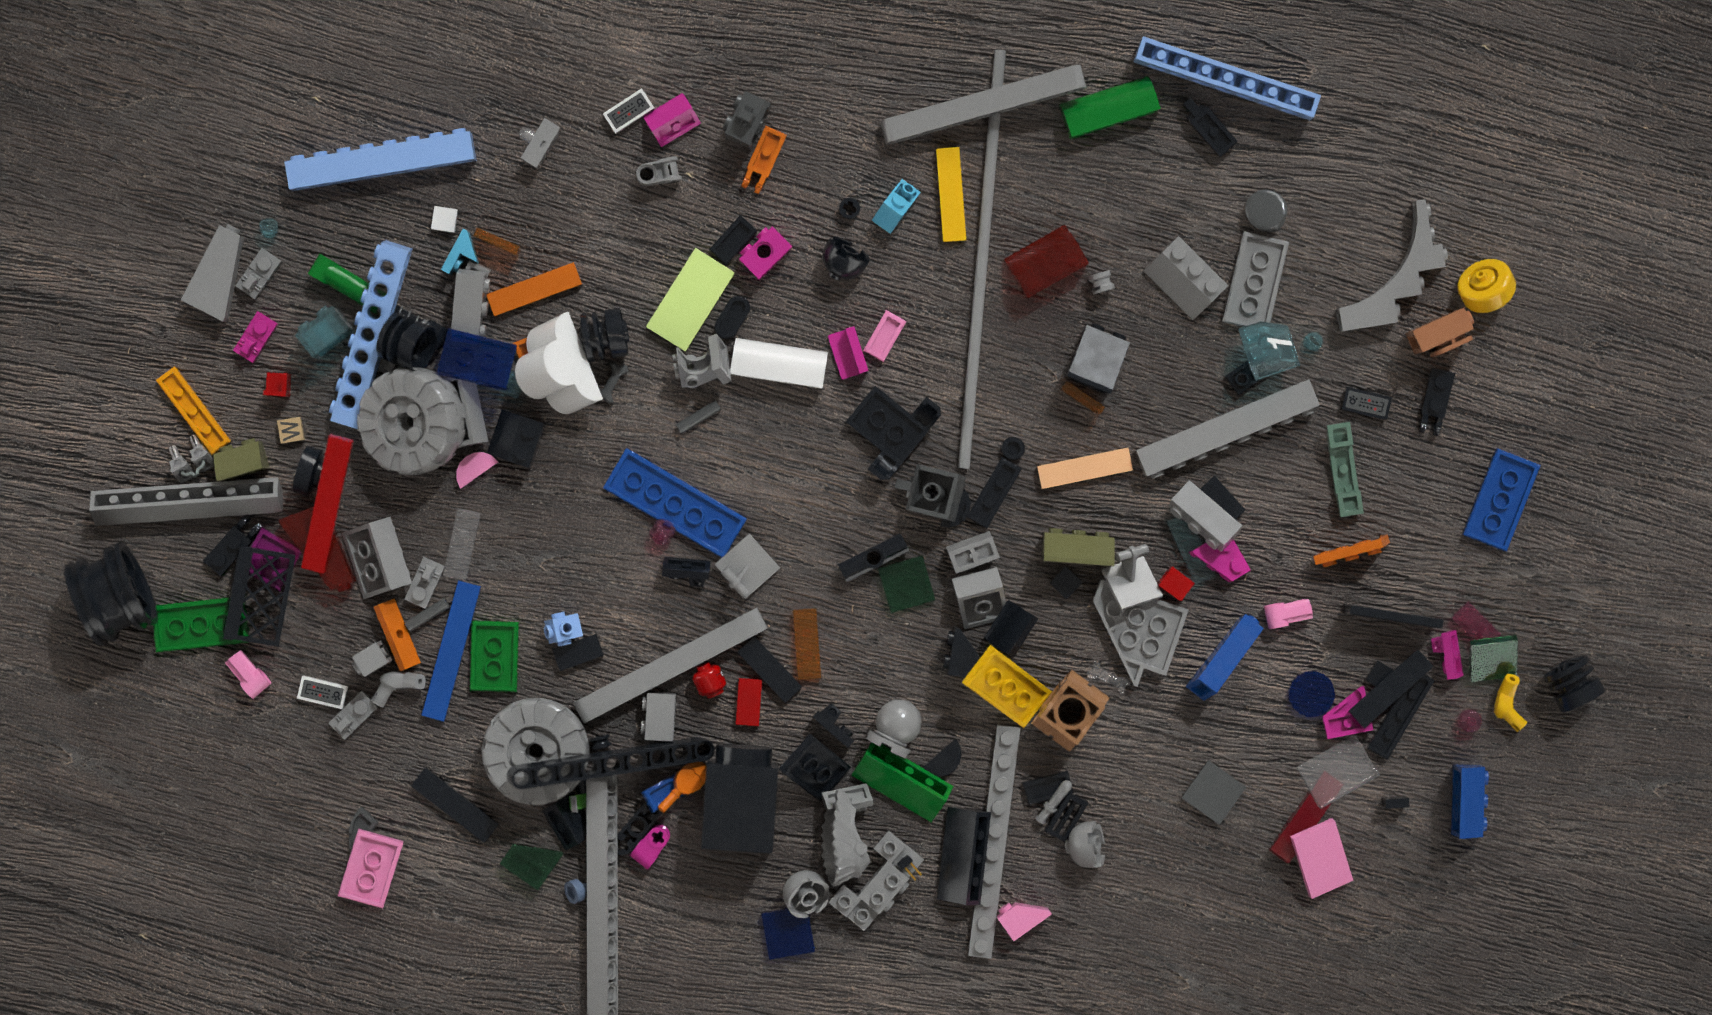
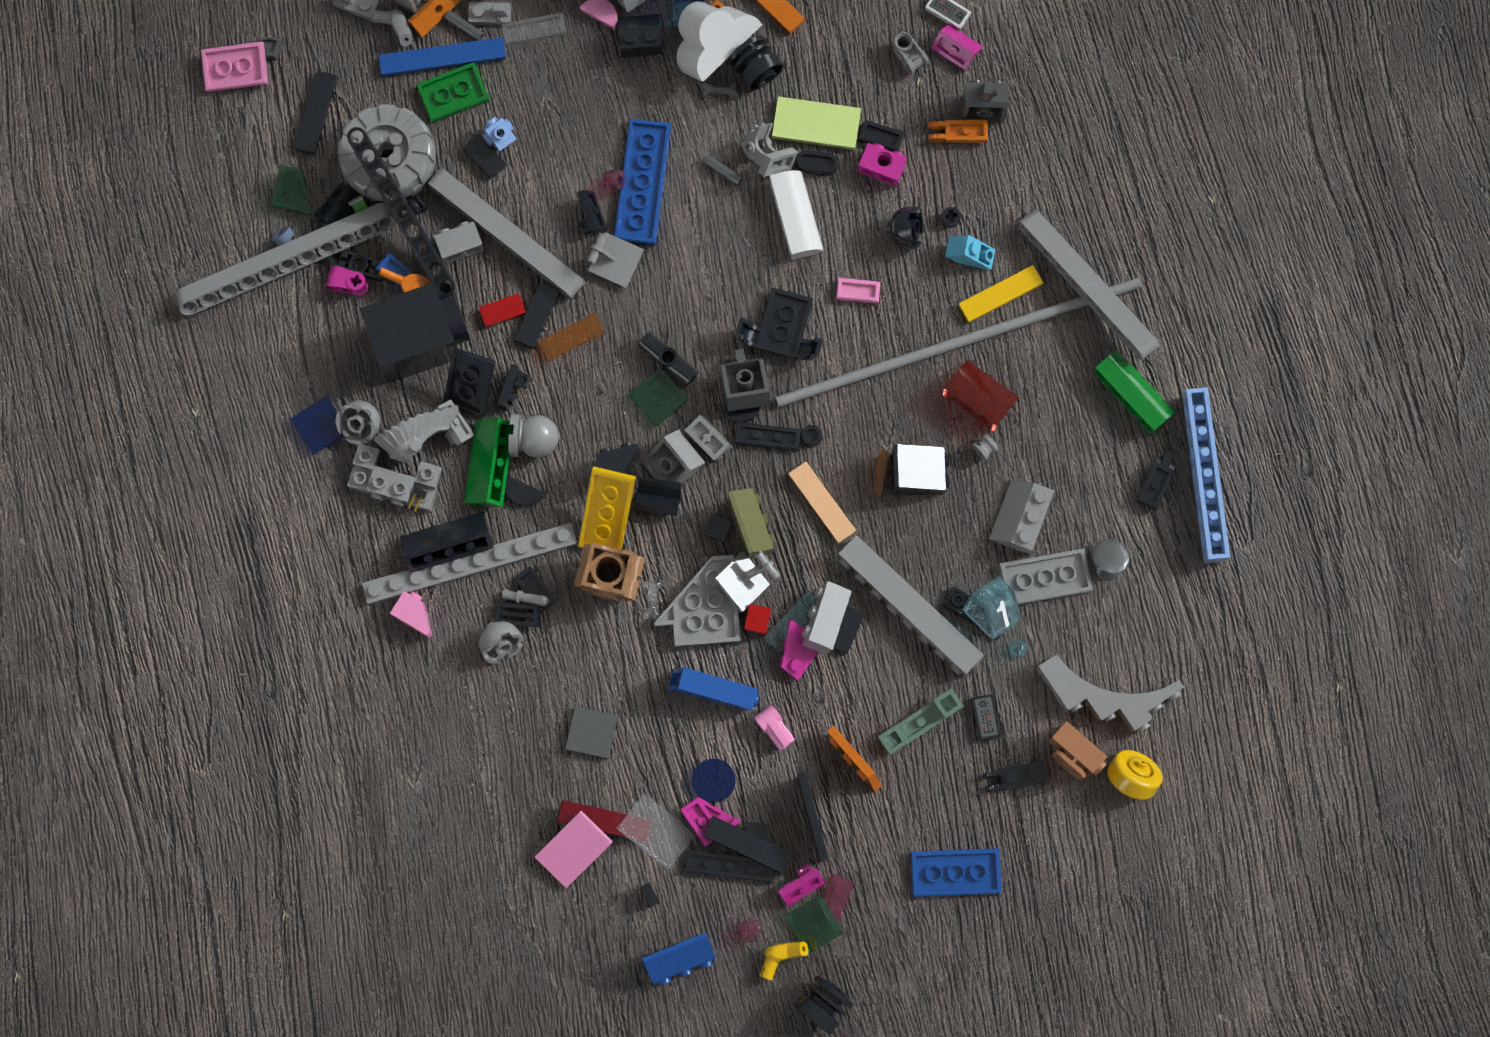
camera: 70 degrees right, 10 degrees down
red head [692,662,726,698] -> none
dark pink panel [828,326,868,379] -> none

